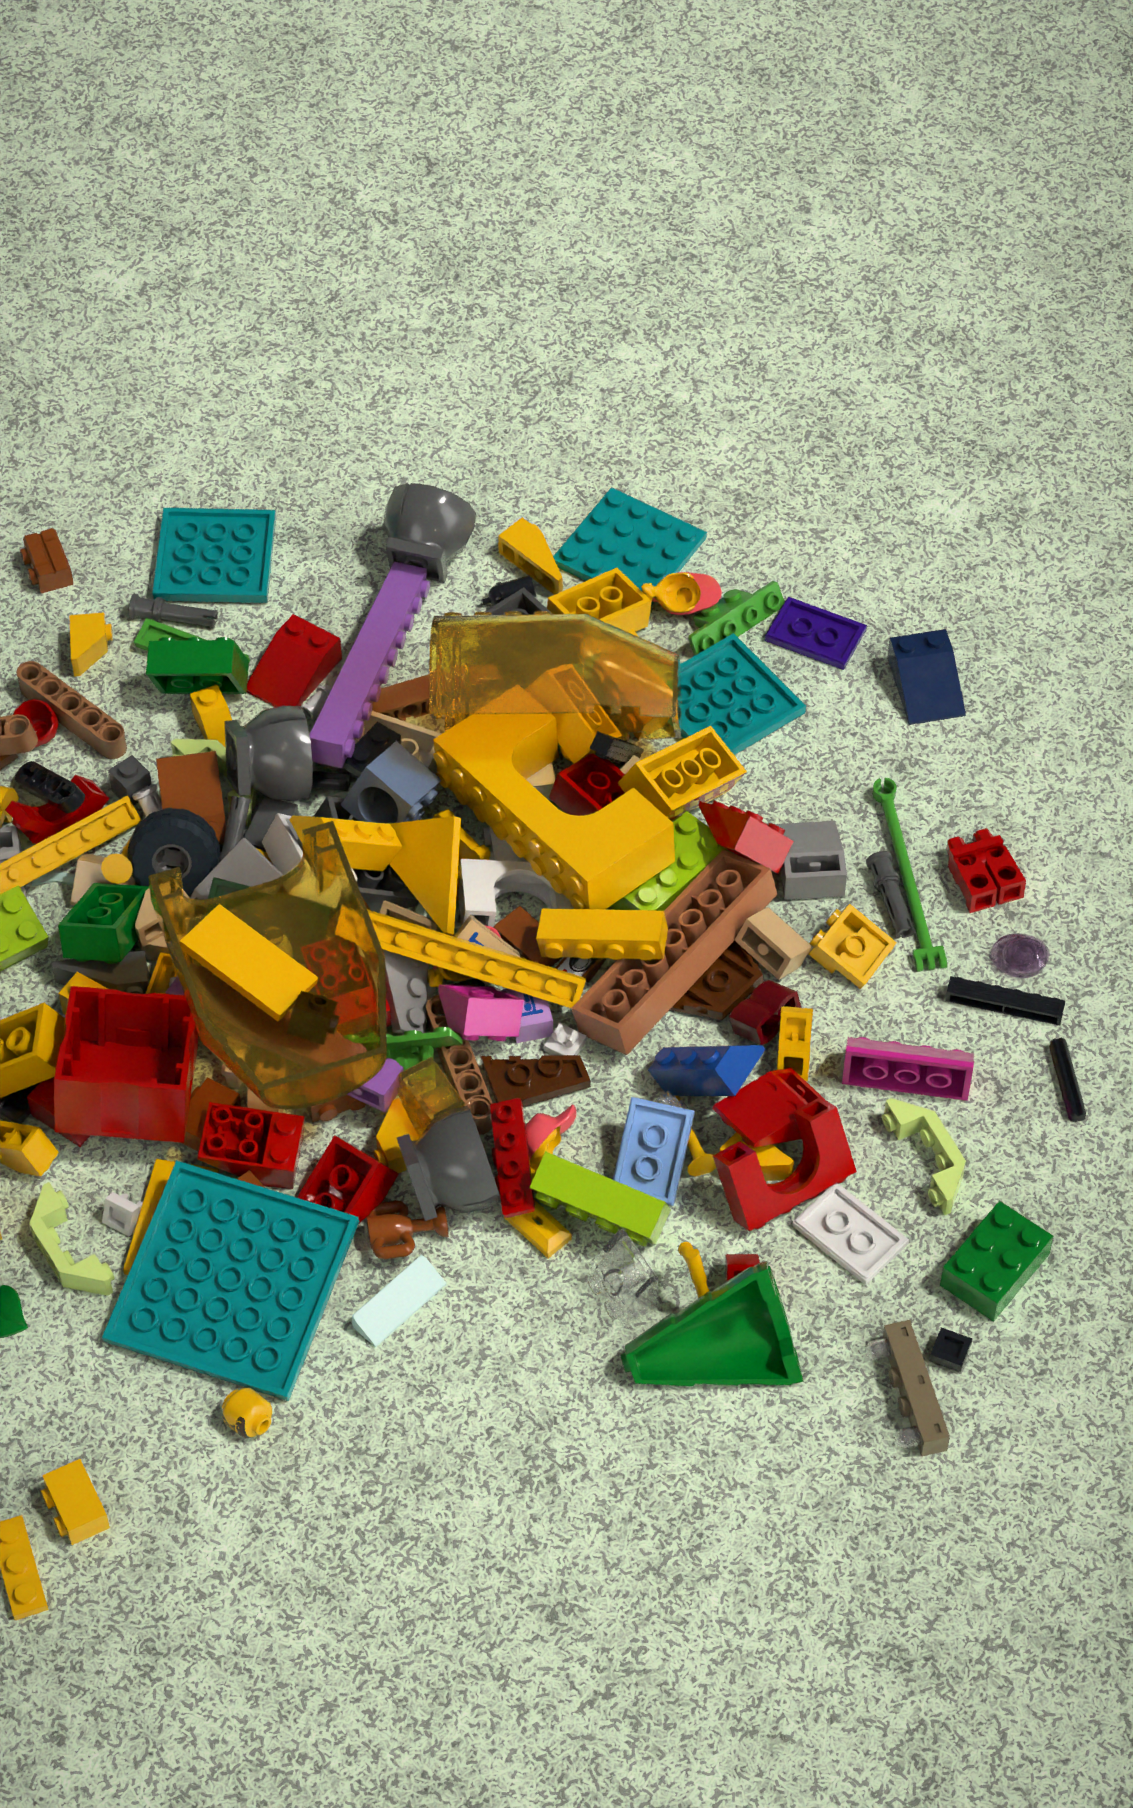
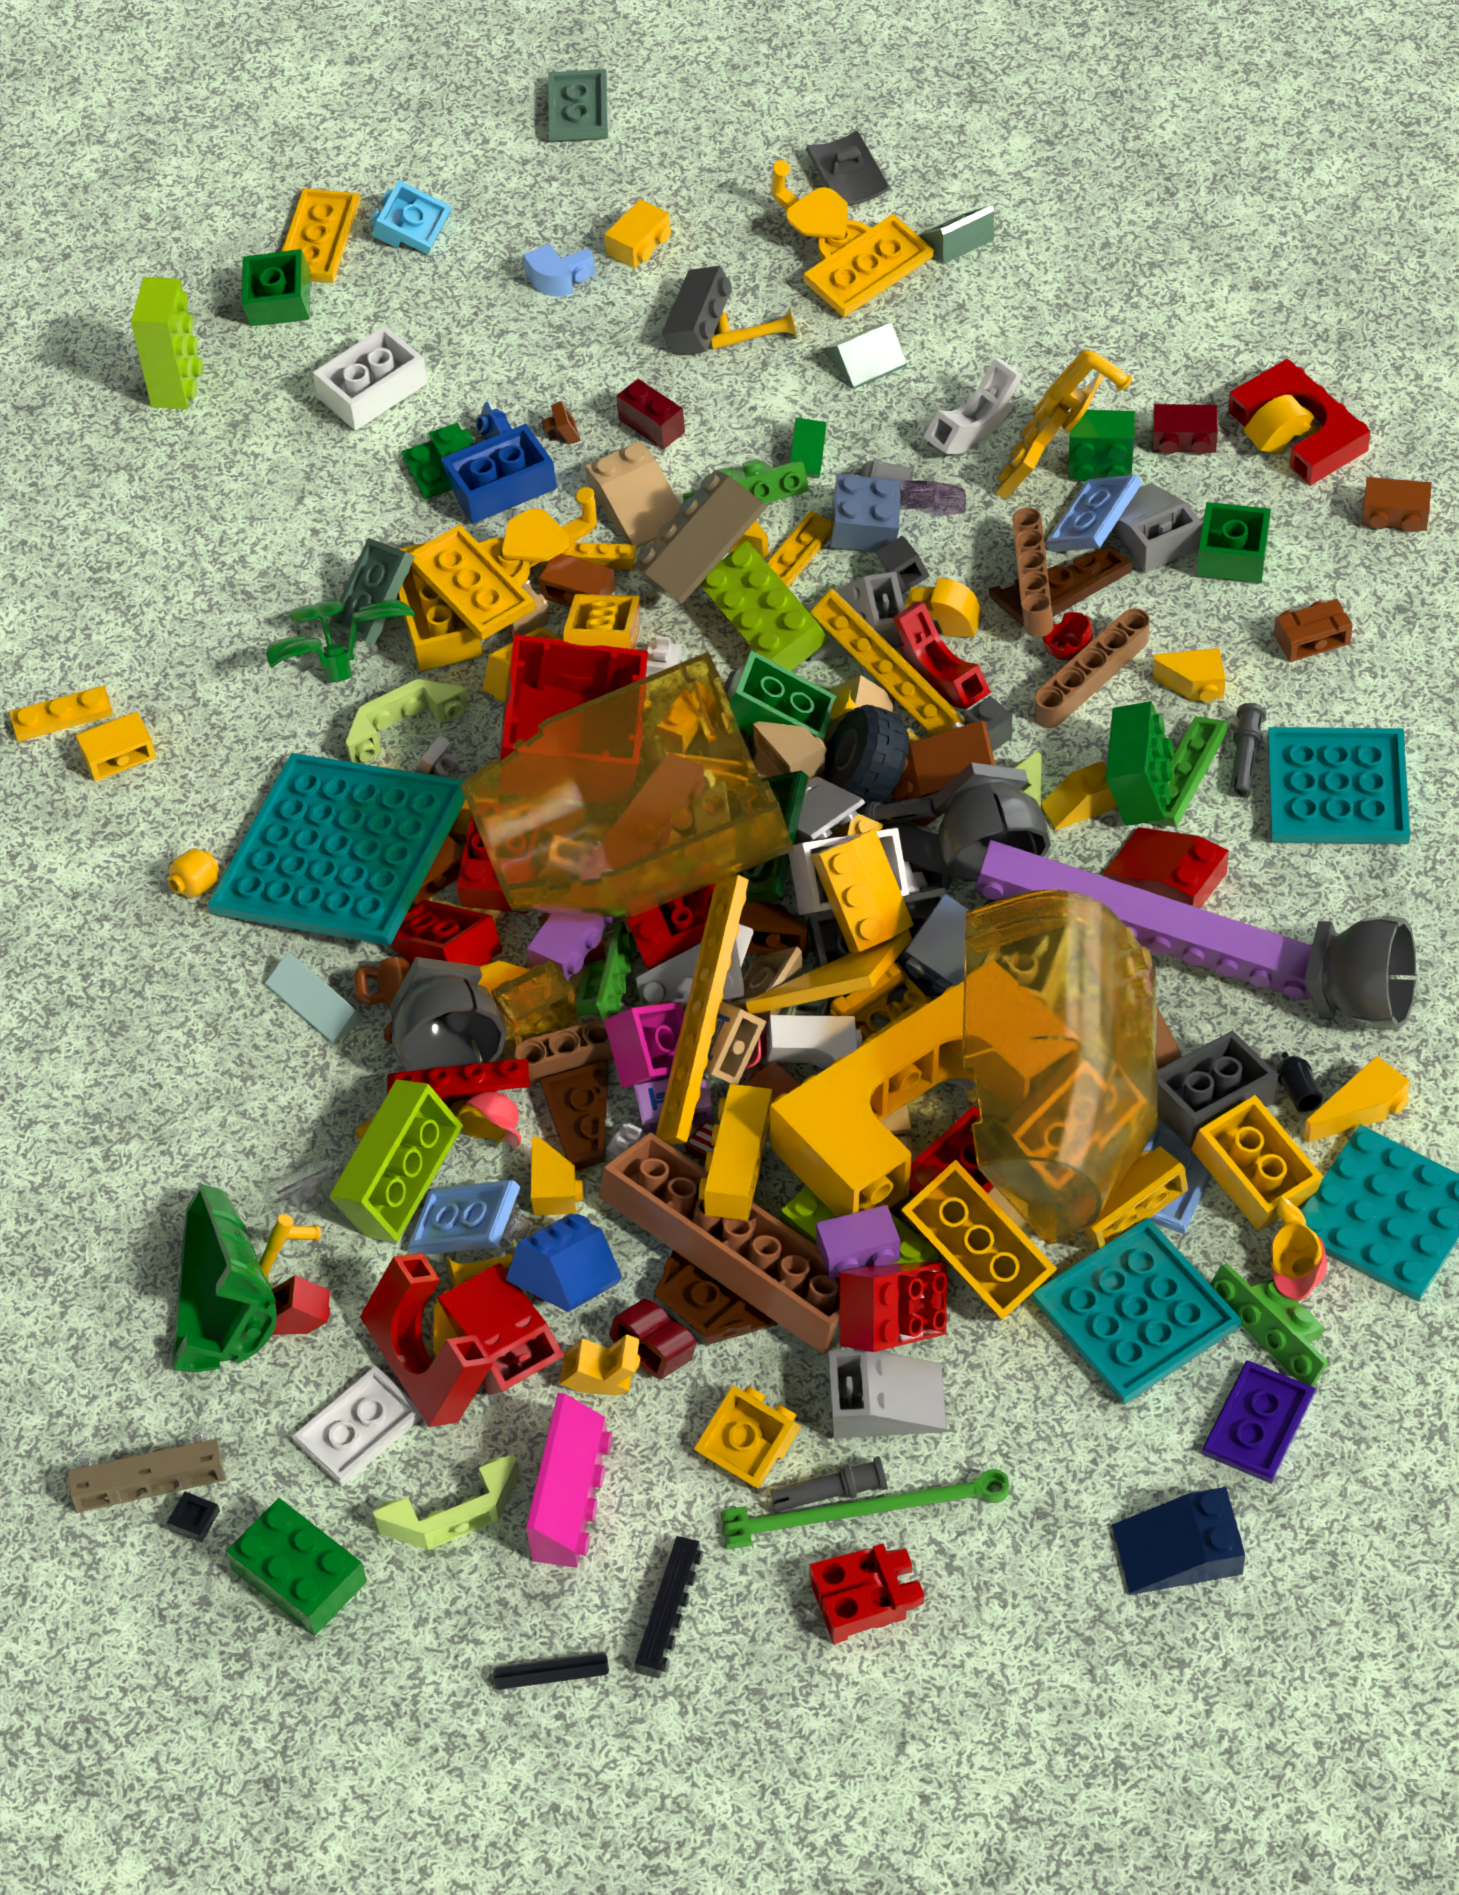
camera: 95 degrees right, 0 degrees up
black beam [15,761,85,813] -> none
yellow tile [178,904,319,1021] -> none
dark brown brick [287,991,340,1045] -> none
tan brick [735,907,812,980] -> none
clear purple hat [991,933,1050,978] -> none
none -> yellow slope [531,1137,584,1215]
none -> medium lavender brick [816,1205,900,1279]

